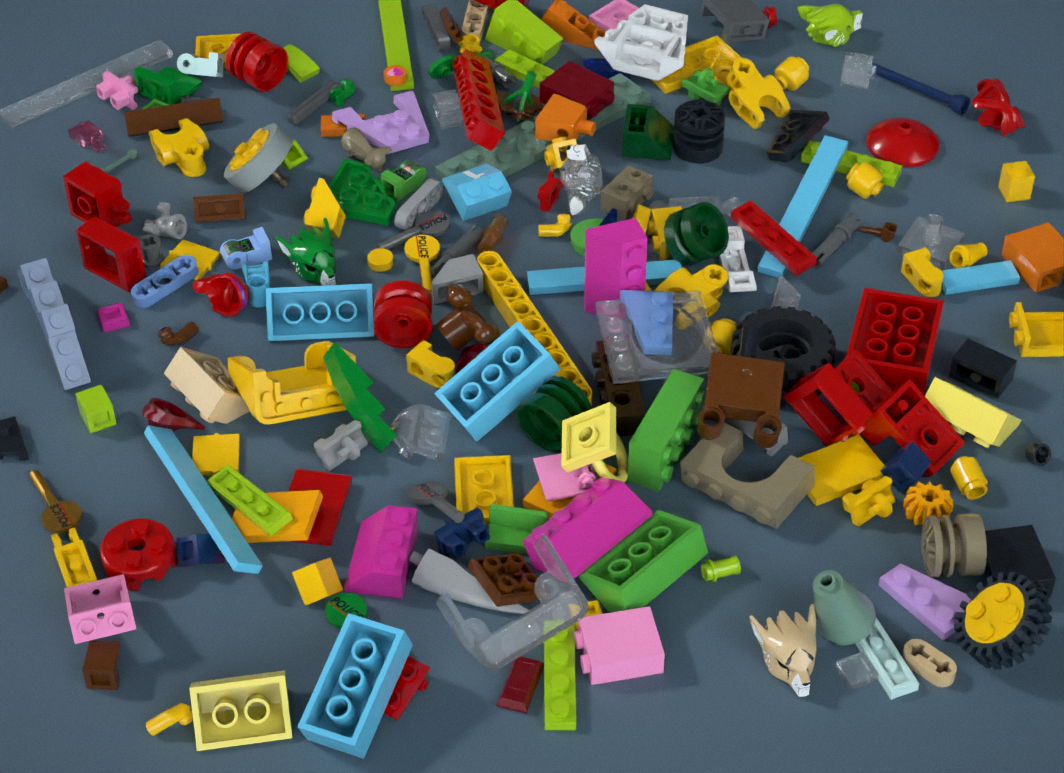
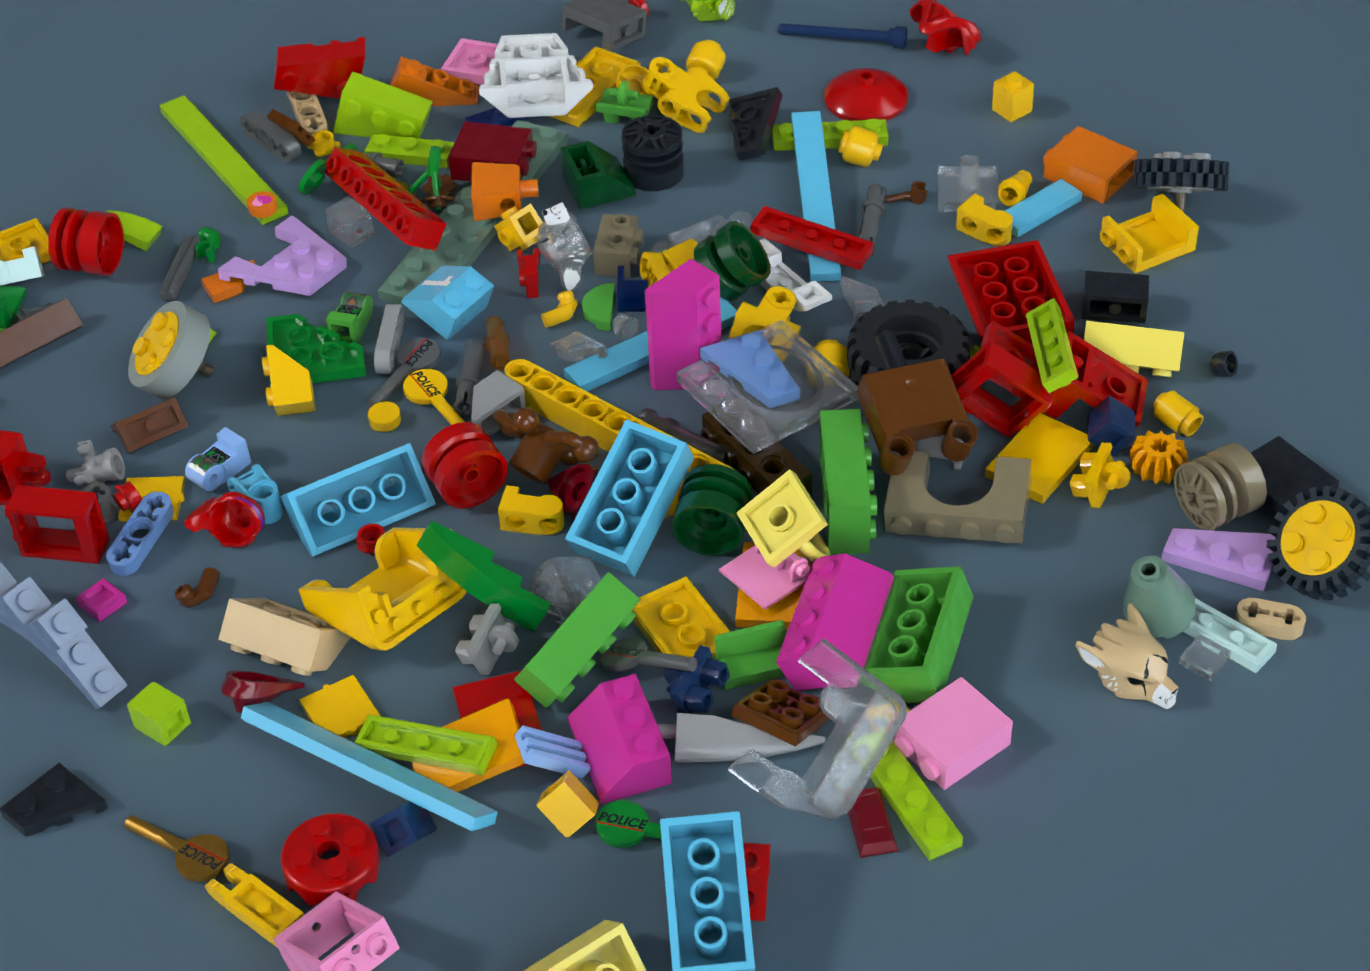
camera: 25 degrees left, 0 degrees up
yellow piece [149,118,209,177] -> none
green piece [275,218,336,286] -> none
dark tan animal [341,127,392,172] -> none
lime pin [701,555,741,583] -> none
clear brick [840,52,877,88] -> none
none -> red plate [112,481,142,513]
none -> red plate [356,523,386,555]
none -> bright green brick [514,572,641,709]
none -> light blue tile [514,725,591,779]
none -> clear tile [551,331,608,362]
none -> clear smoke pin [637,408,725,461]
none -> lime plate [1026,298,1078,393]

